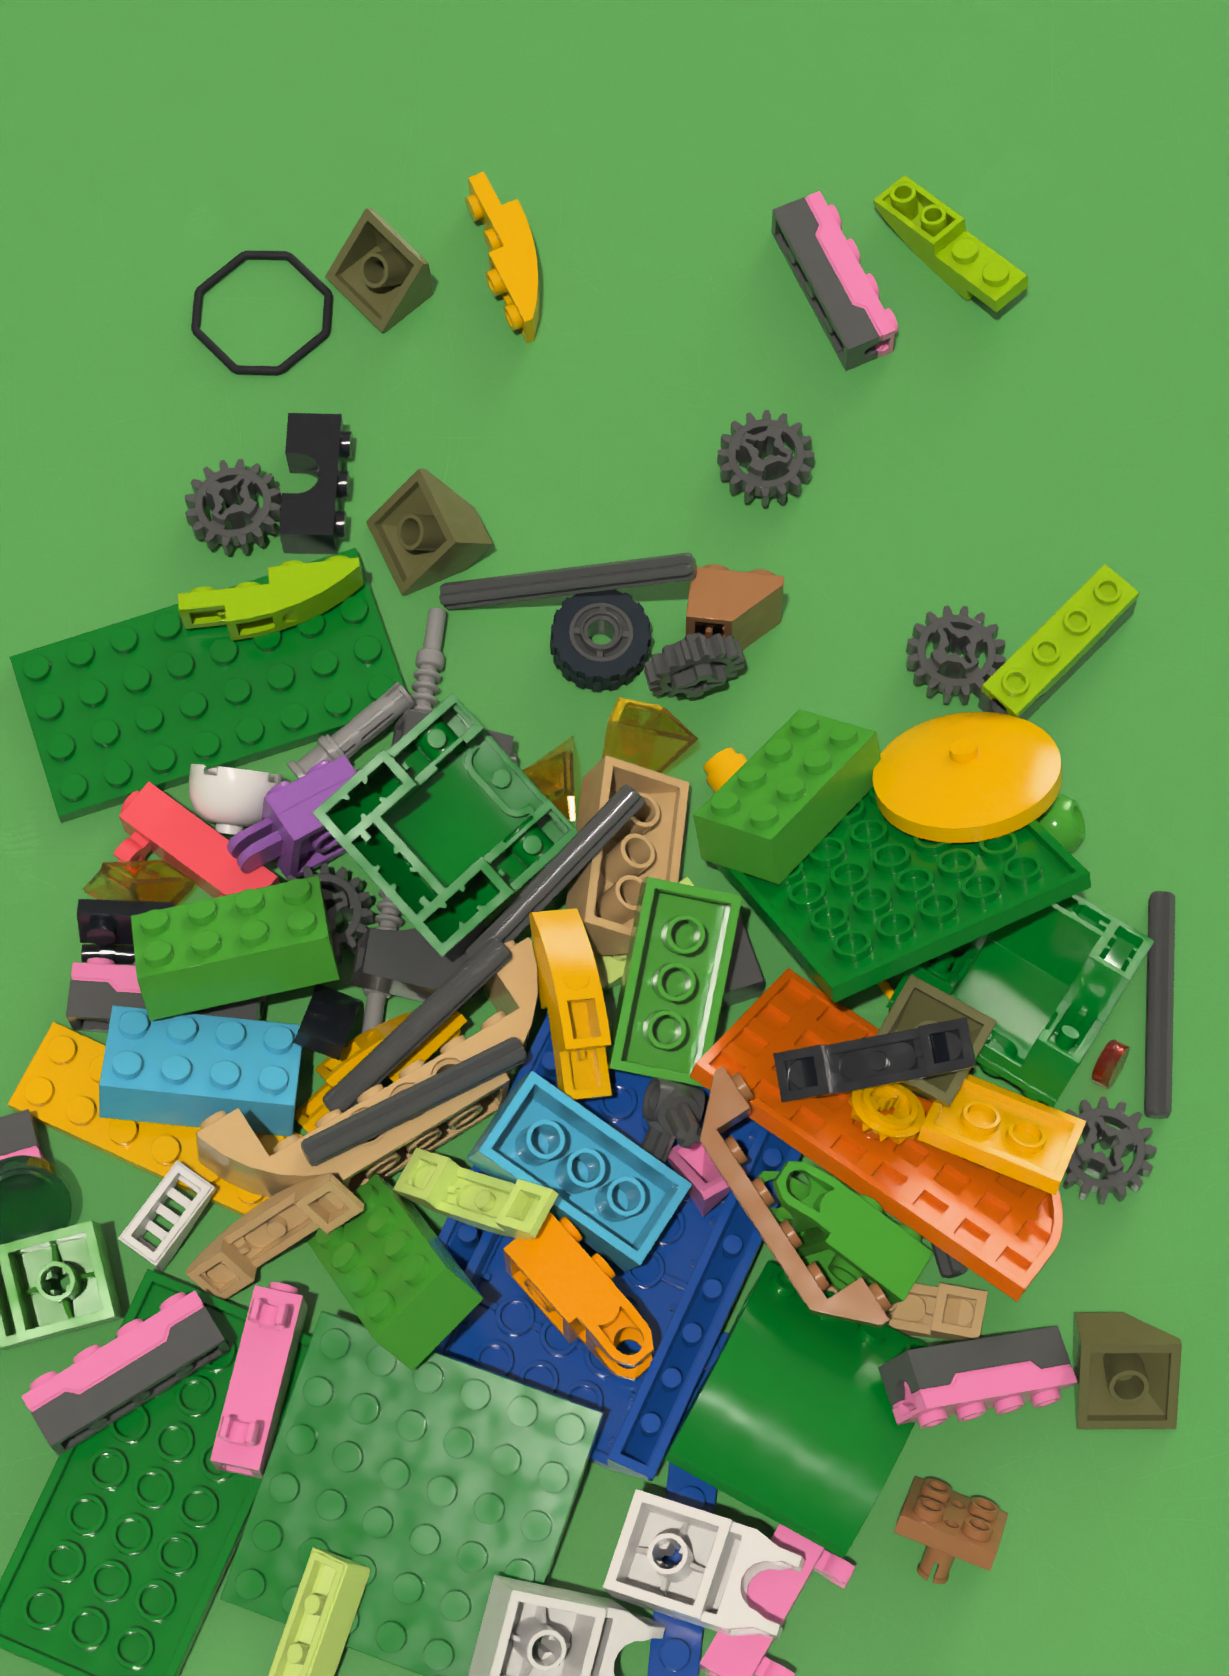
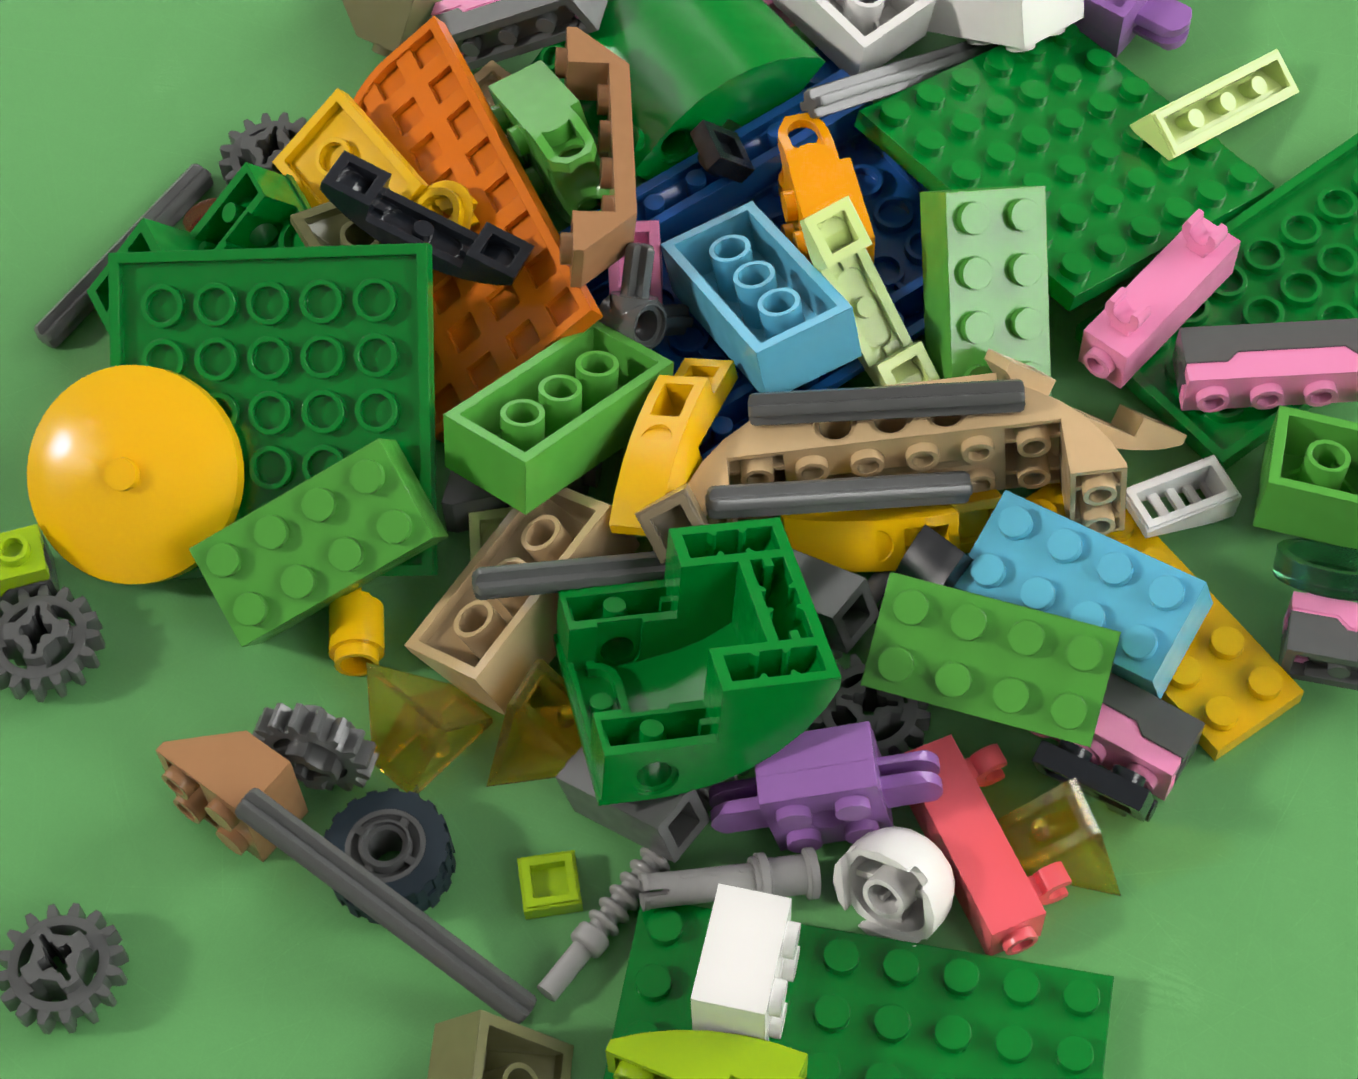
camera: 150 degrees left, 10 degrees down
none -> lime tile [517,850,583,920]
none -> dark tan slope [635,483,709,564]
none -> black plate [690,120,755,183]
none -> white brick [691,883,801,1041]
none -> axle [800,40,1000,119]

